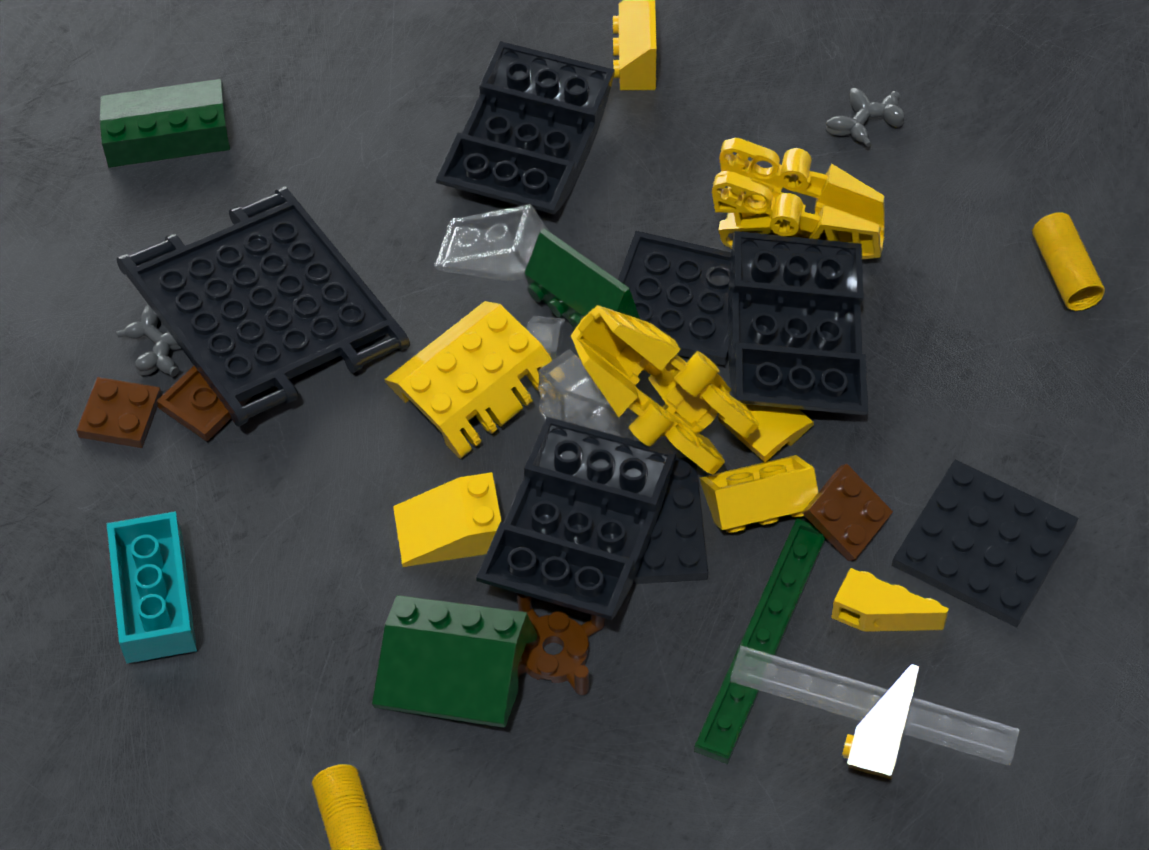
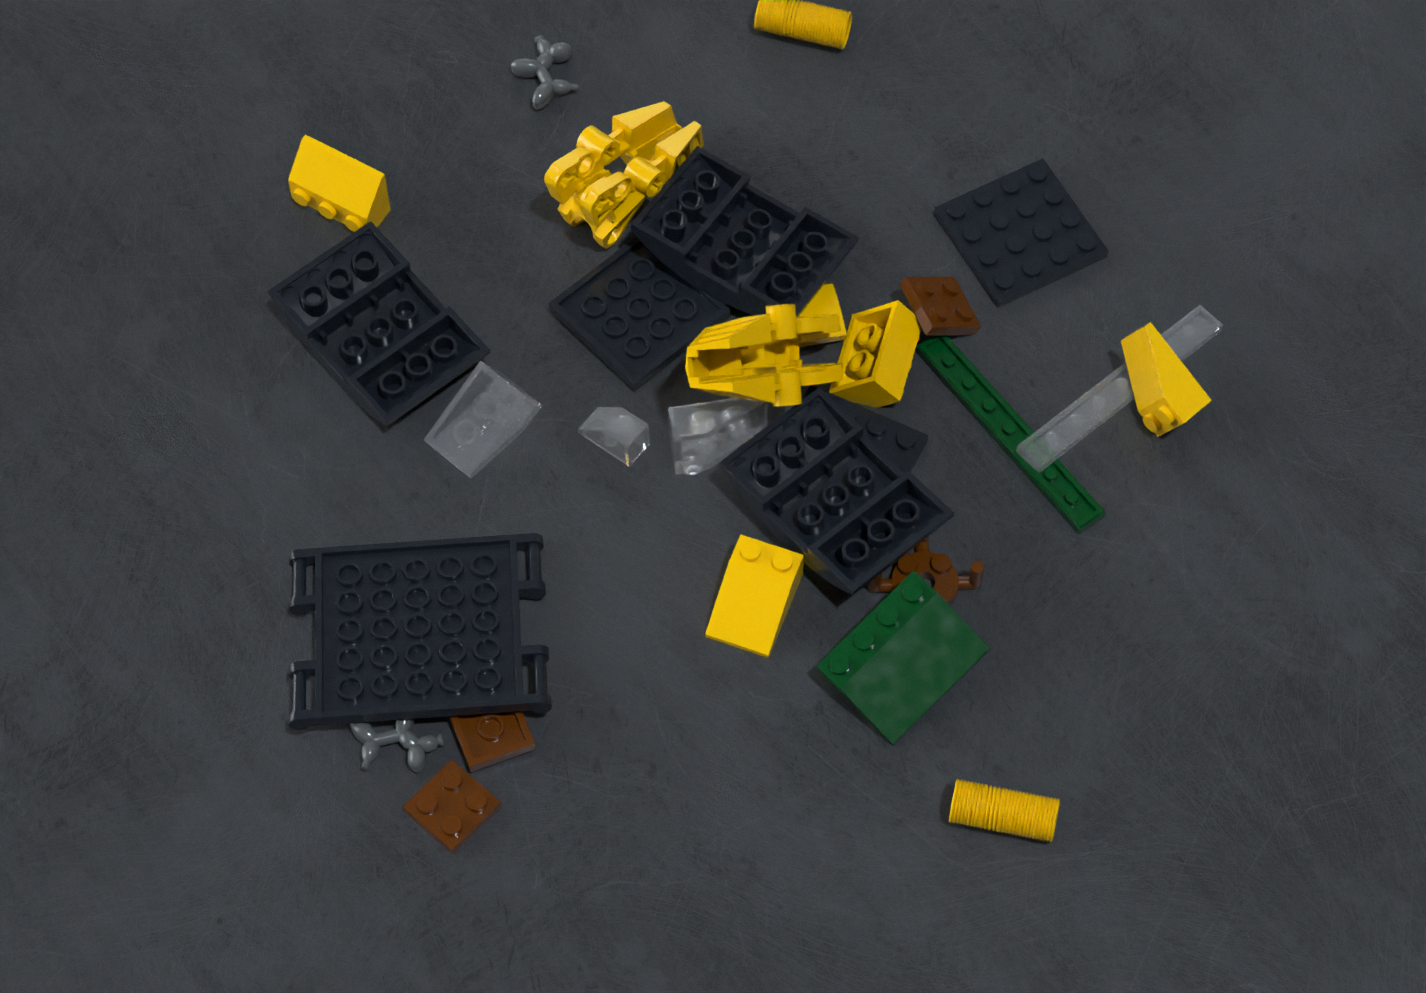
camera: 60 degrees left, 5 degrees up
dark green piece [100,79,230,168] -> none
teal brick [107,511,197,664] -> none
yellow slope [384,301,563,459] -> none
dark green slope [524,228,640,329] -> none
yellow slope [831,568,949,632] -> none

